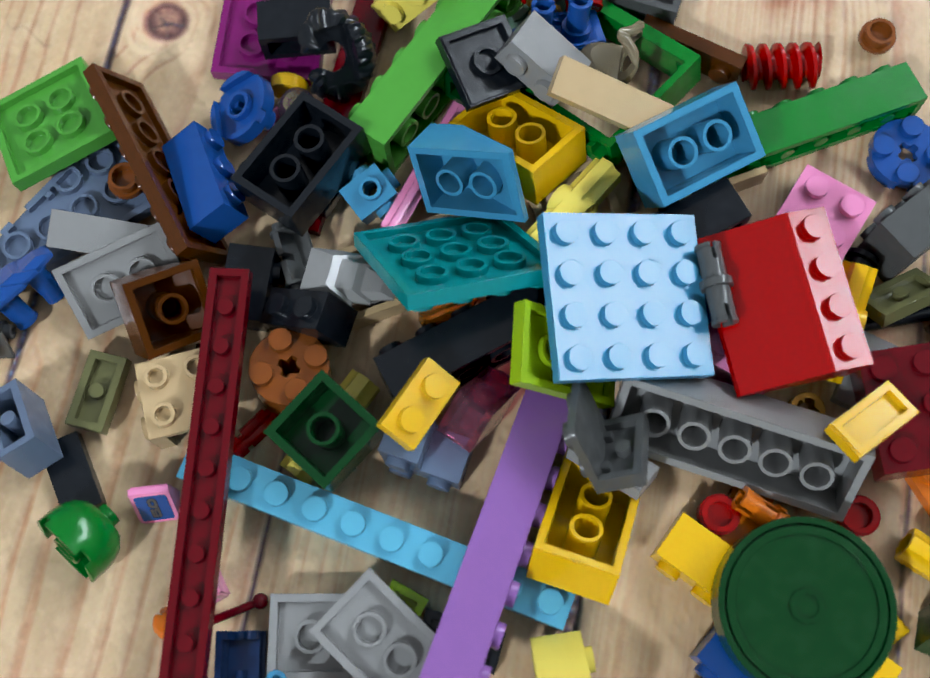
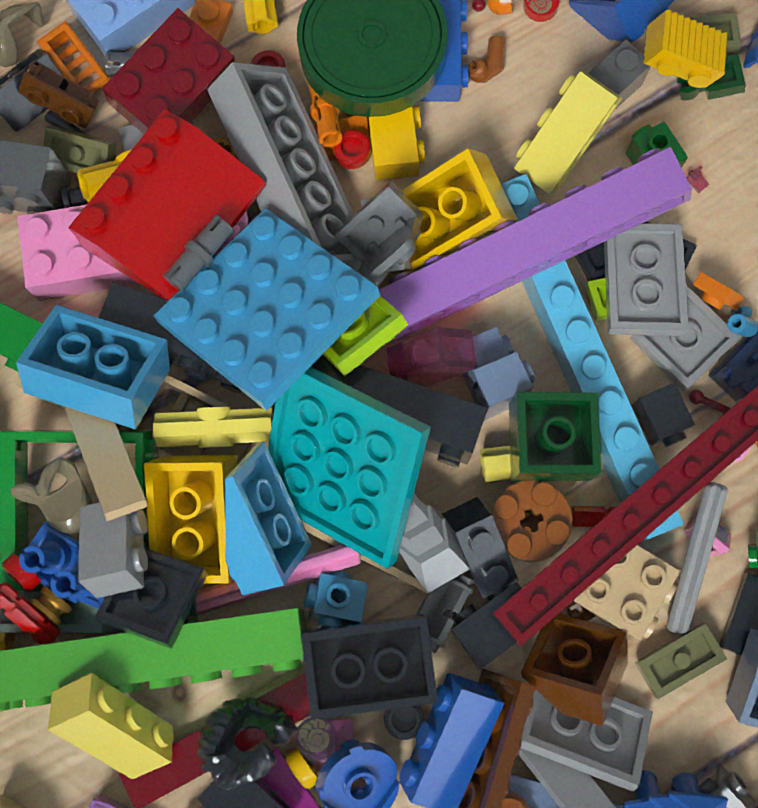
camera: 135 degrees left, 5 degrees up
yellow plate [376,357,460,451] -> none
yellow tile [824,380,919,464] -> none
none -> black brick [631,382,695,448]
none -> light grey axle [667,482,728,635]

